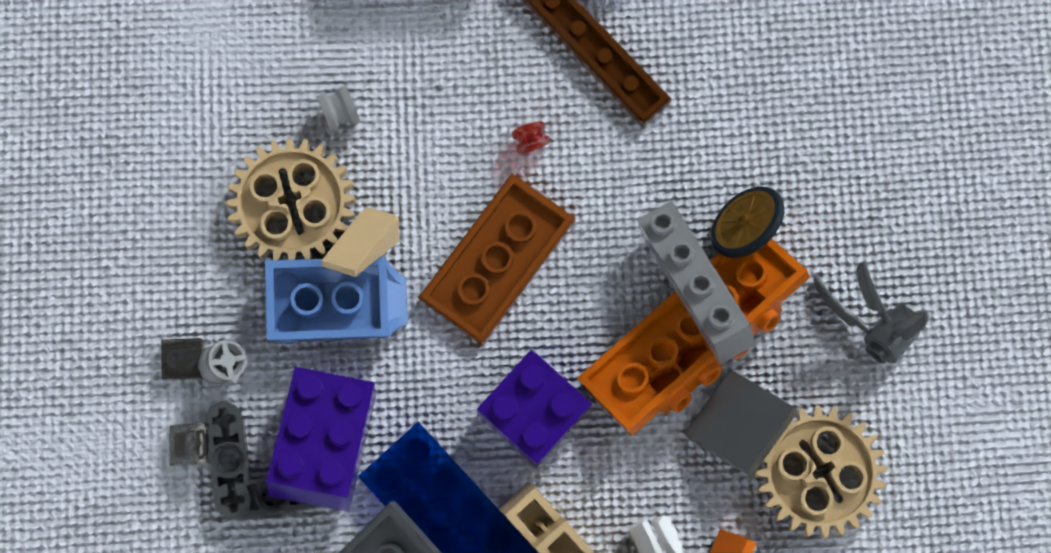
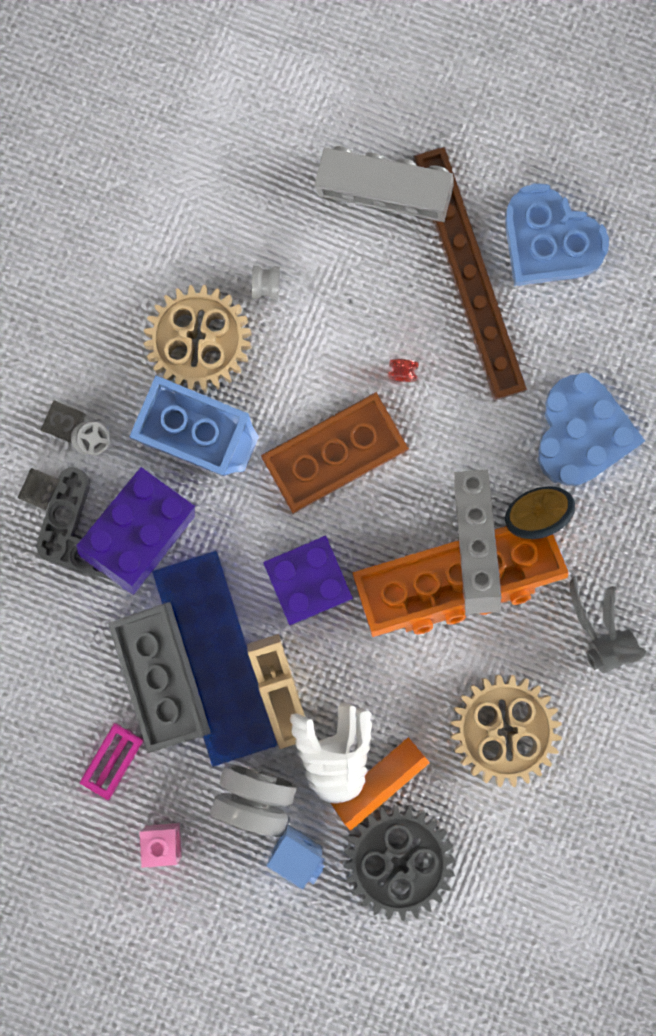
camera: 30 degrees right, 5 degrees up
tan slope [321,207,399,277] -> none
dark grey tile [684,369,798,478] -> none
none -> medium blue plate [538,373,645,486]

